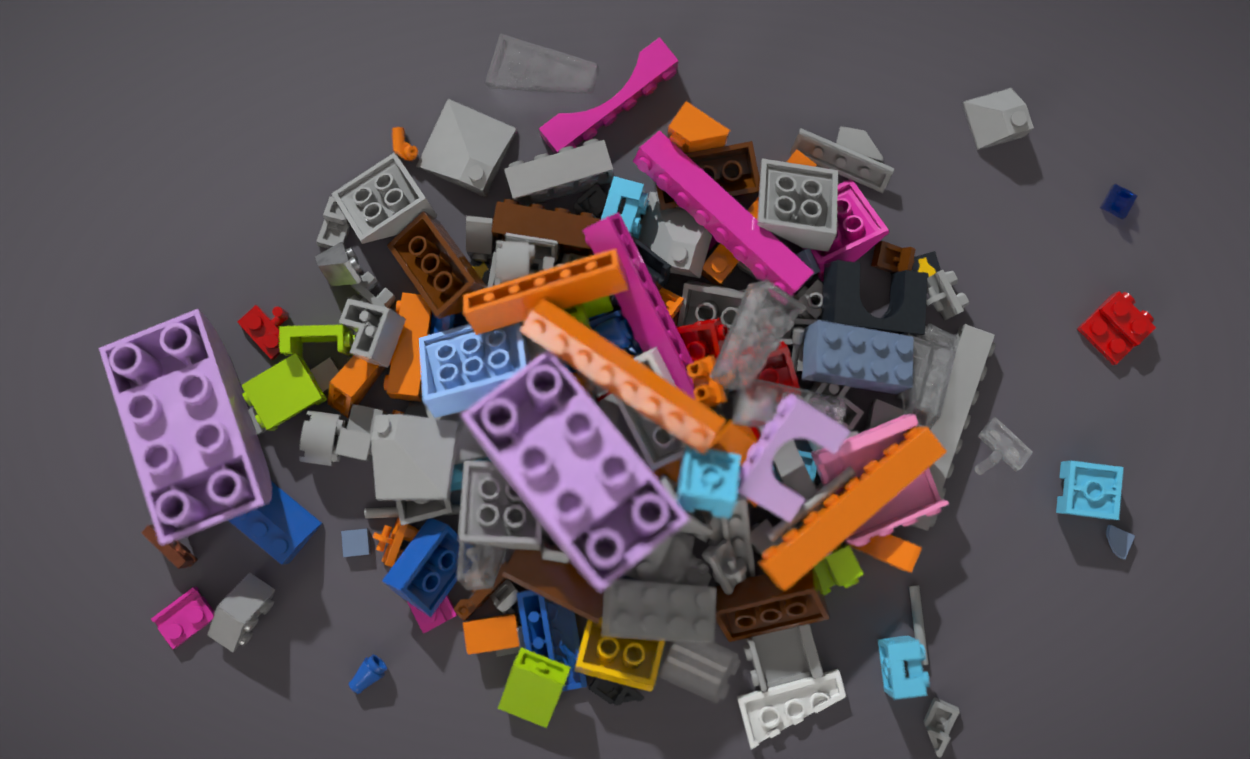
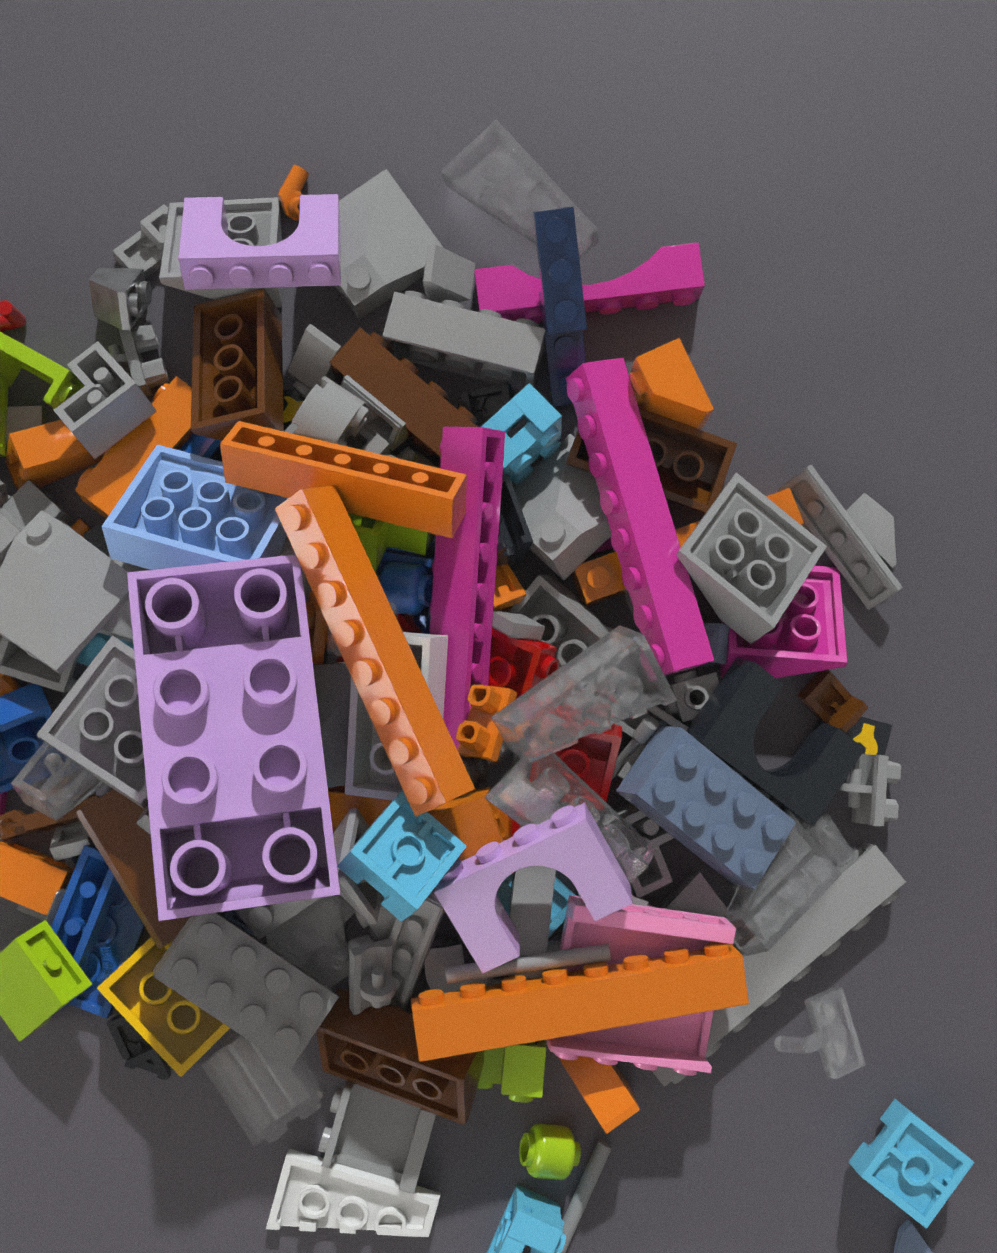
camera: 30 degrees right, 0 degrees up
none -> lavender arch [178,194,341,290]
none -> light grey slope [423,244,475,303]
none -> light grey tile [492,610,545,641]
none -> lime head [519,1123,581,1180]
none -> dark blue bracket [533,206,587,406]

